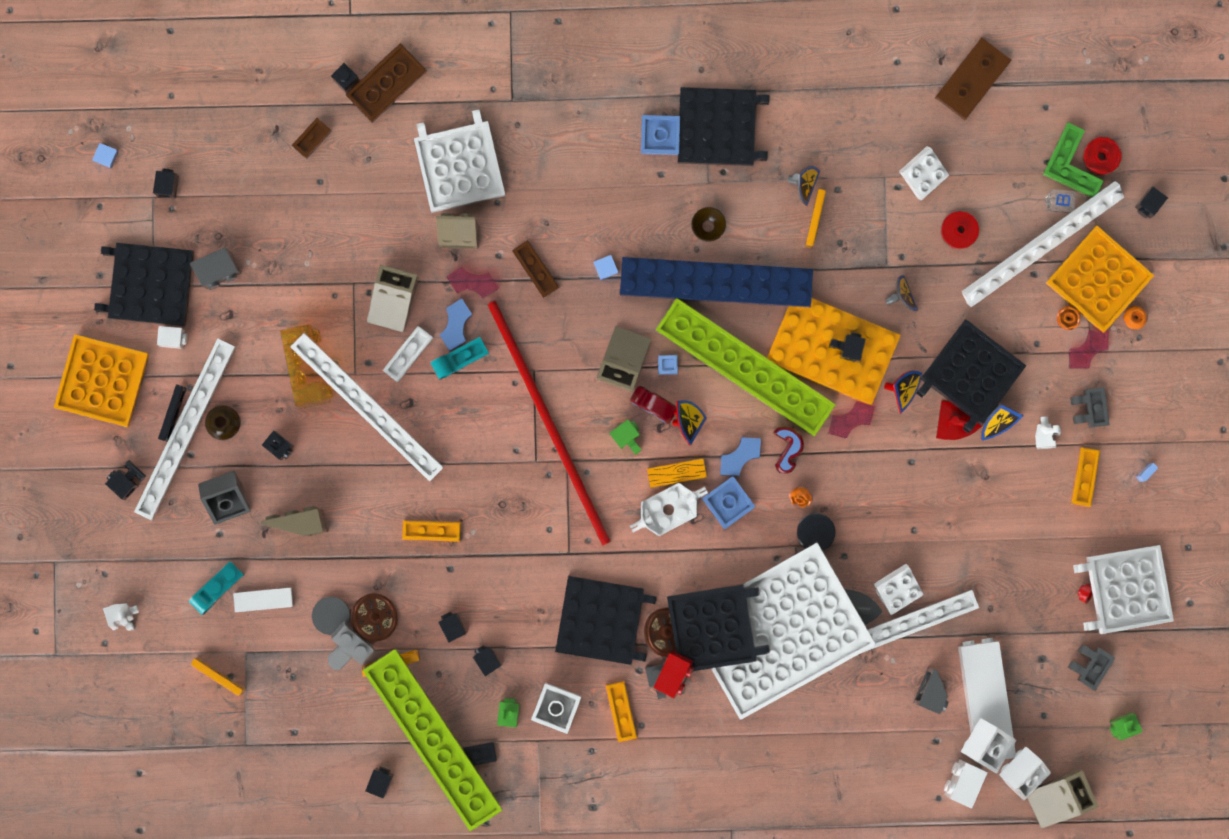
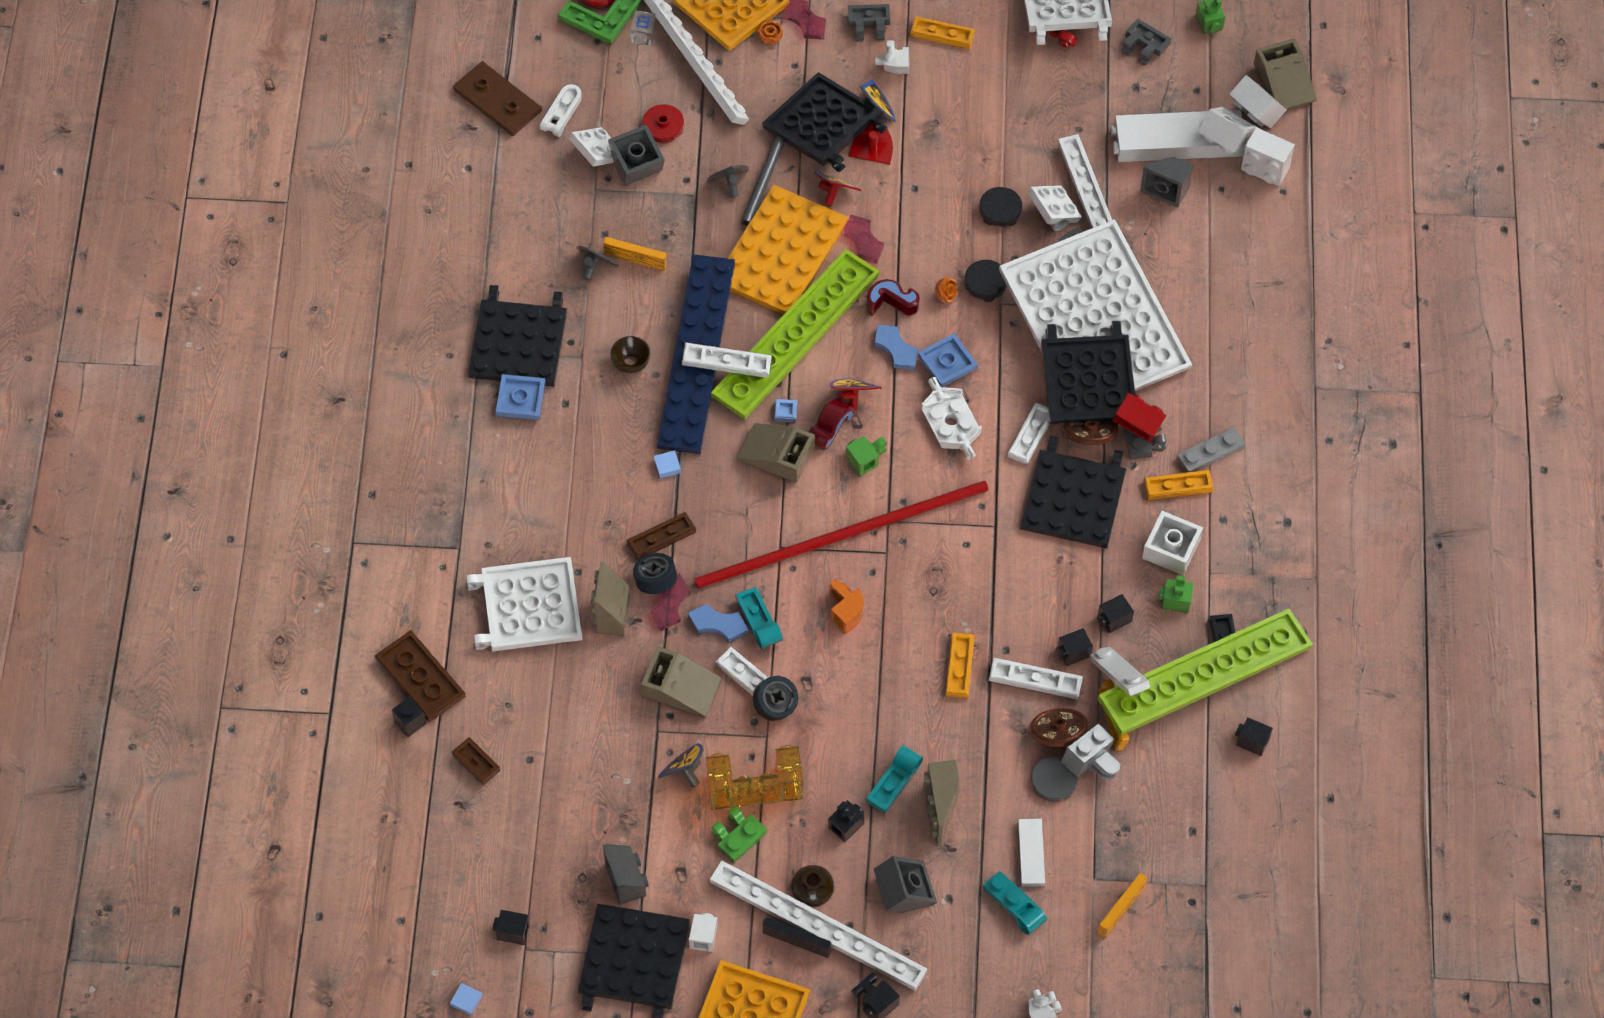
camera: 85 degrees left, 25 degrees down
white plate [290,332,443,481] -> none
light orange tile [647,459,707,488] -> none
black brick [829,332,866,363] -> none
none -> white plate [540,84,582,137]
none -> dark grey slope [608,124,665,186]
none -> black wheel [633,553,678,594]
none -> shield [658,743,704,788]
none -> white plate [682,342,772,378]
none -> bright green plate [711,806,767,863]
none -> dark grey piece [741,136,785,226]
none -> wheel [752,676,799,721]
none -> orange brick [829,578,864,634]
none -> teal plate [866,745,923,814]
none -> black tile [979,187,1022,226]
none -> white plate [989,658,1083,700]
none -> white tile [1007,403,1050,465]
none -> white plate [1090,646,1150,696]
none -> light grey plate [1176,427,1245,473]

